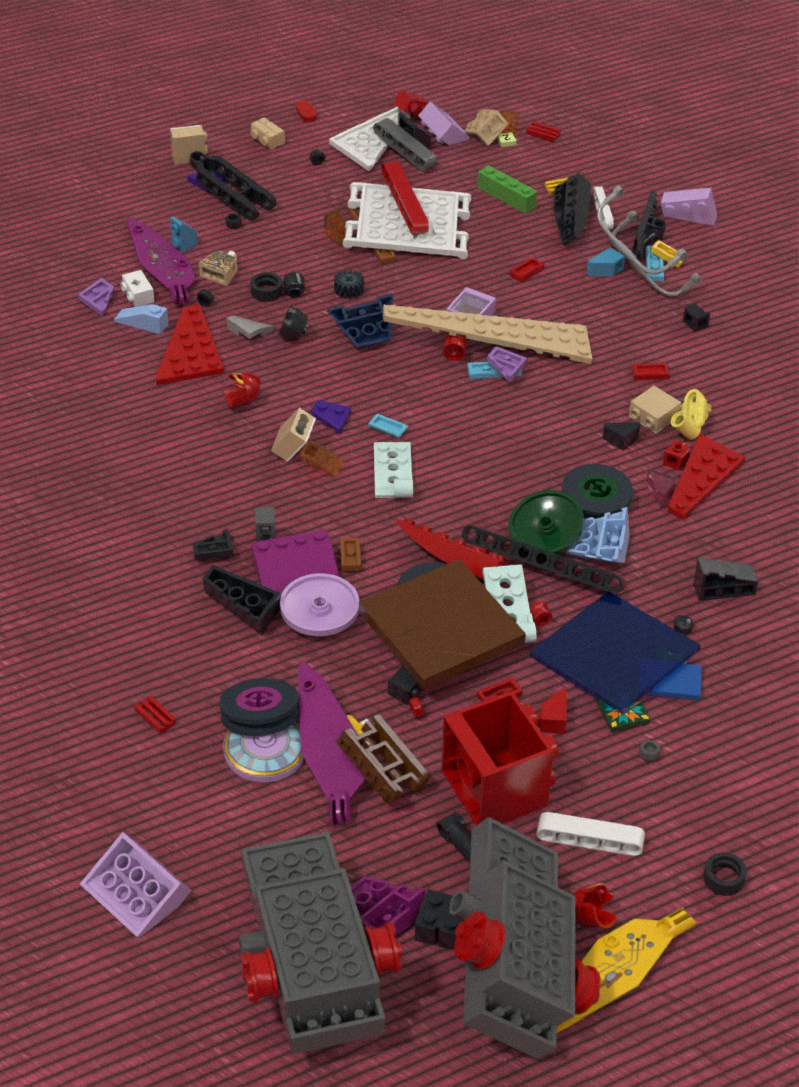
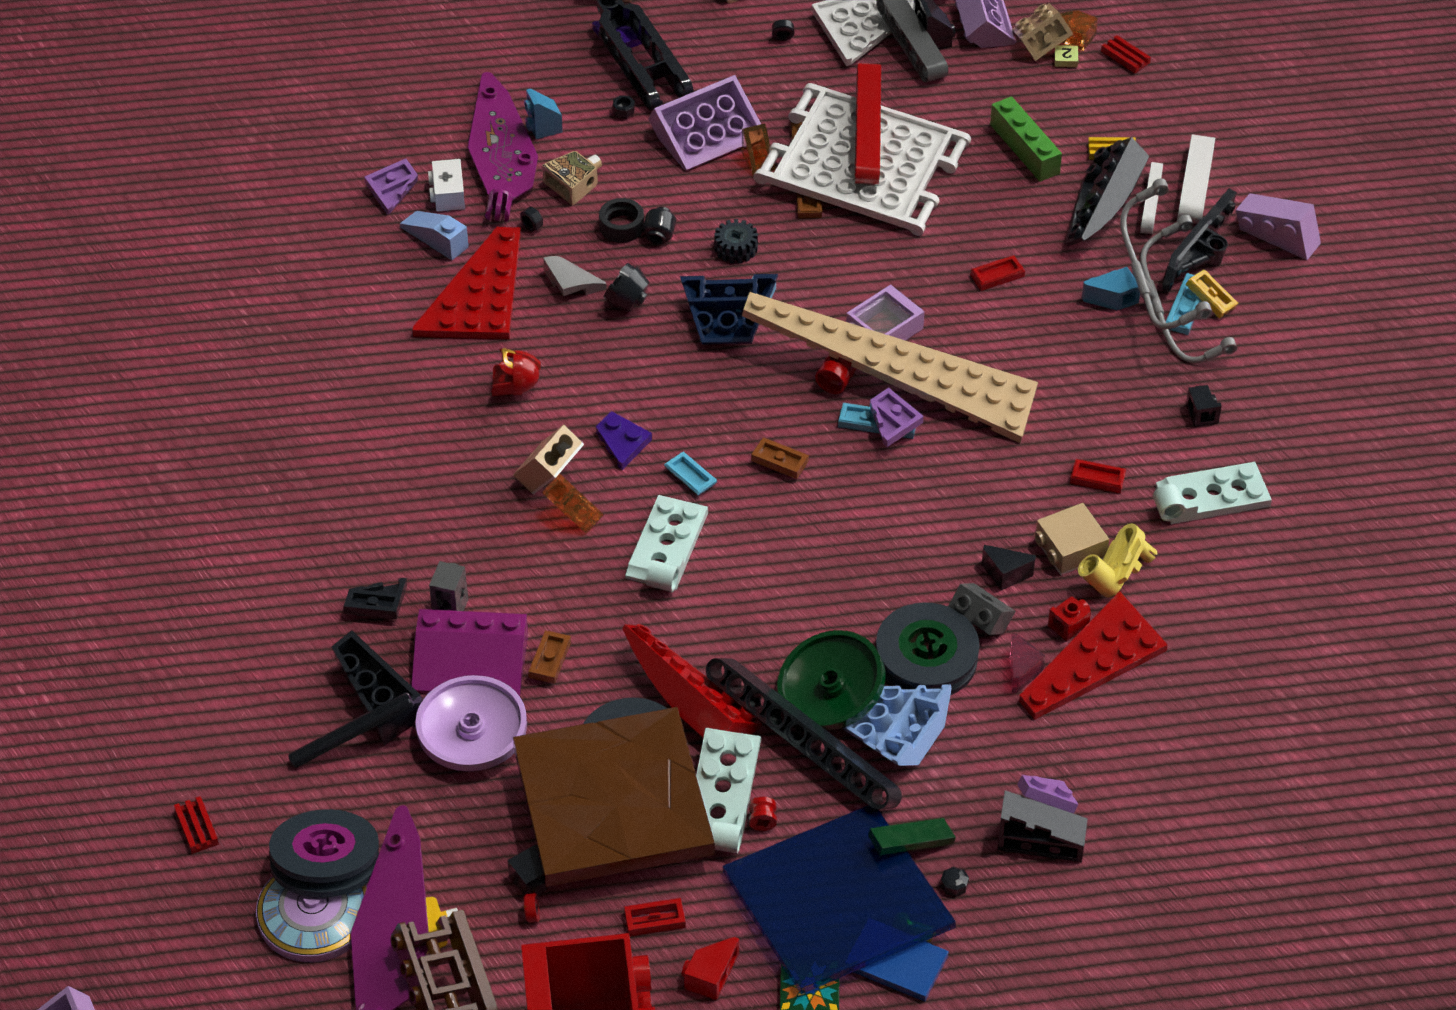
camera: 20 degrees right, 5 degrees up
none -> black axle [288,693,414,768]
none -> lavender slope [648,75,767,171]
none -> dark orange plate [751,437,809,479]
none -> dark green tile [868,818,956,855]
none -> dark grey brick [948,583,1016,635]
none -> medium lavender wing [1017,775,1078,814]
none -> light aqua hinge [1153,462,1272,524]
none -> white beam [1177,134,1215,224]

